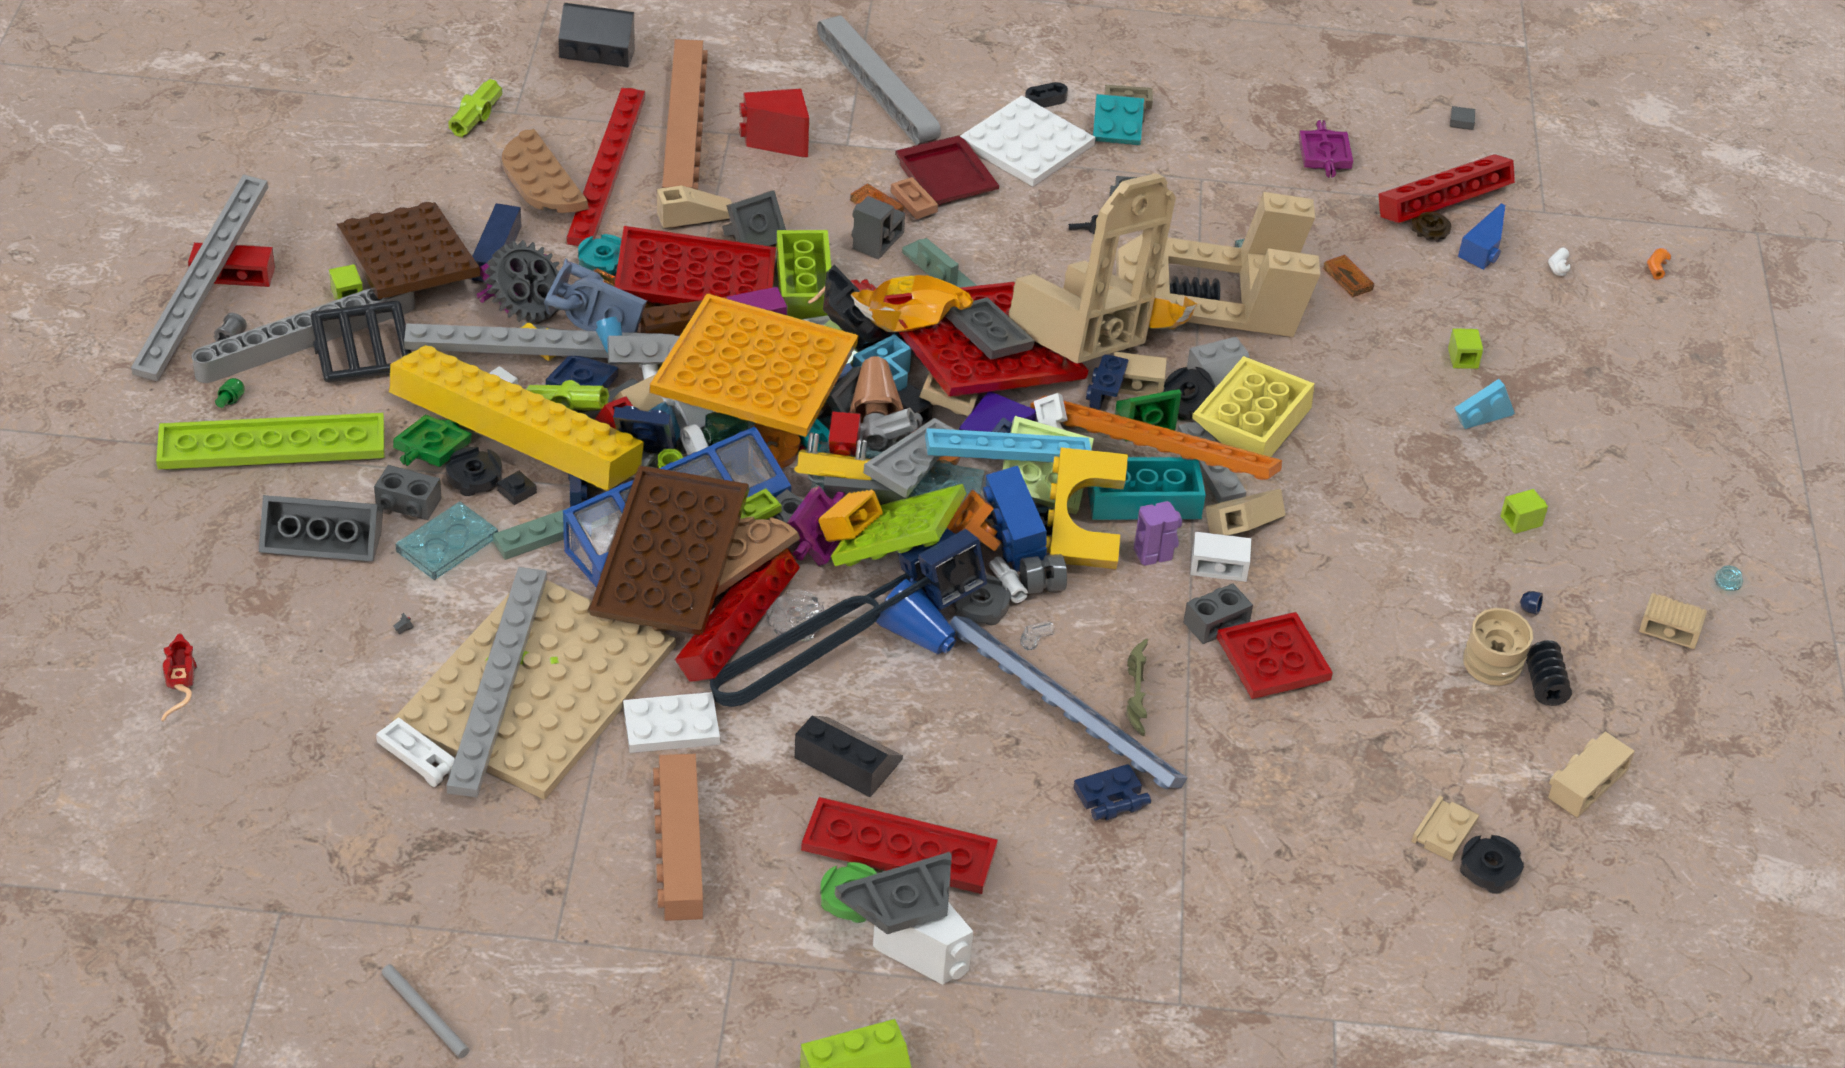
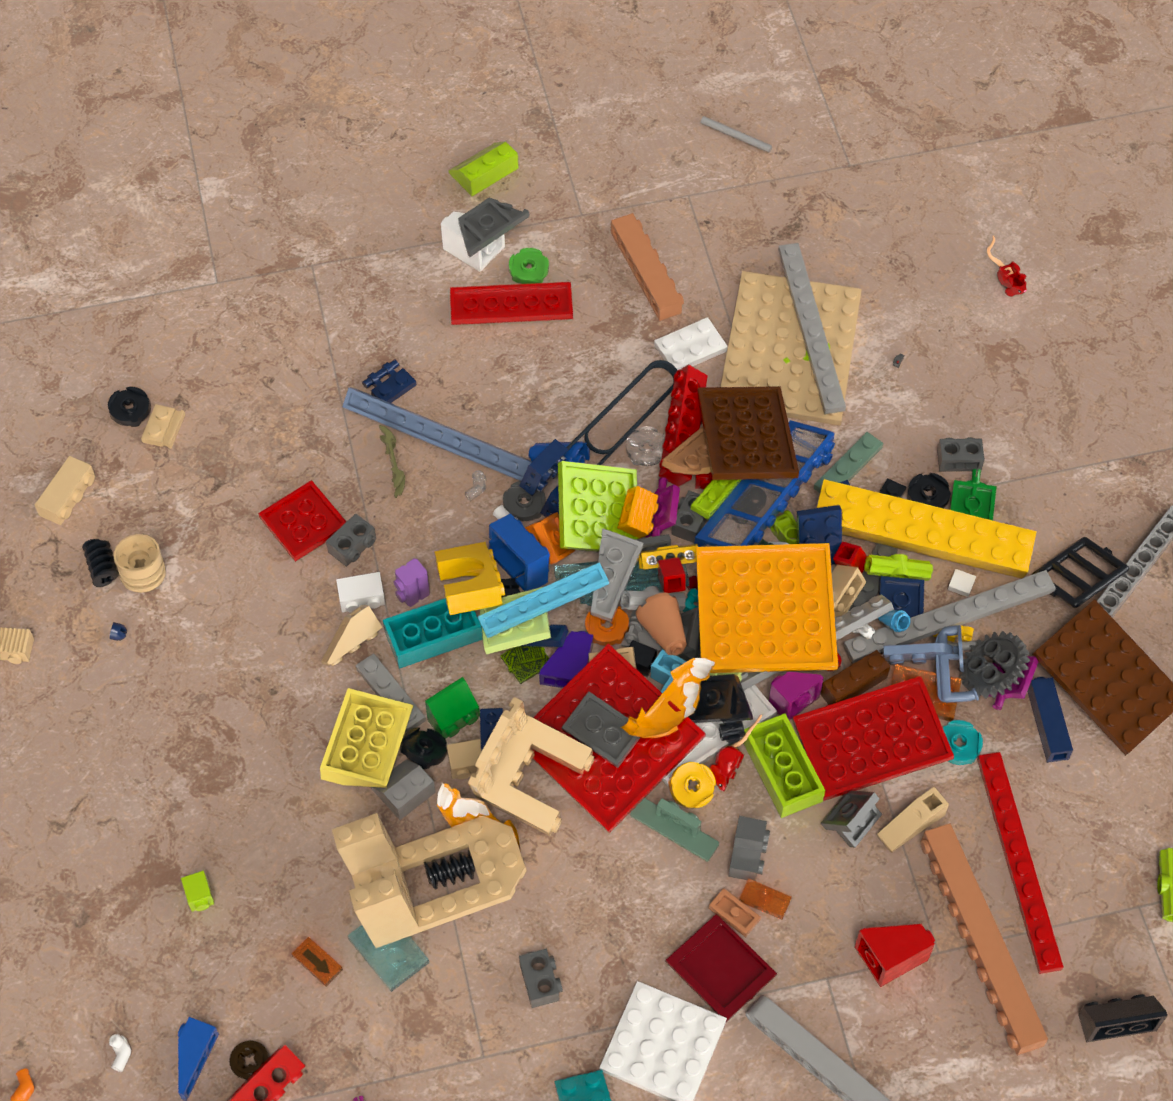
camera: 165 degrees right, 15 degrees up
lime plate [156,412,385,469] -> none
green cylinder [215,378,245,408] -> none
dark grey slope [259,495,384,561] -> none
lime brick [329,264,363,300] -> none
white plate [376,717,455,787] -> none
clear light blue plate [395,501,498,580] -> none
medium nougat plate [502,129,588,213] -> none
black slope [794,715,903,798] -> none
dark grey wheel [1019,554,1067,595] -> none
orange plate [1030,395,1282,480] -> none
white plate [1034,393,1067,429] -> none
black hand [1068,215,1098,234] -> none
medium azure wing [1454,379,1515,429] -> none
lime brick [1500,489,1548,534] -> none

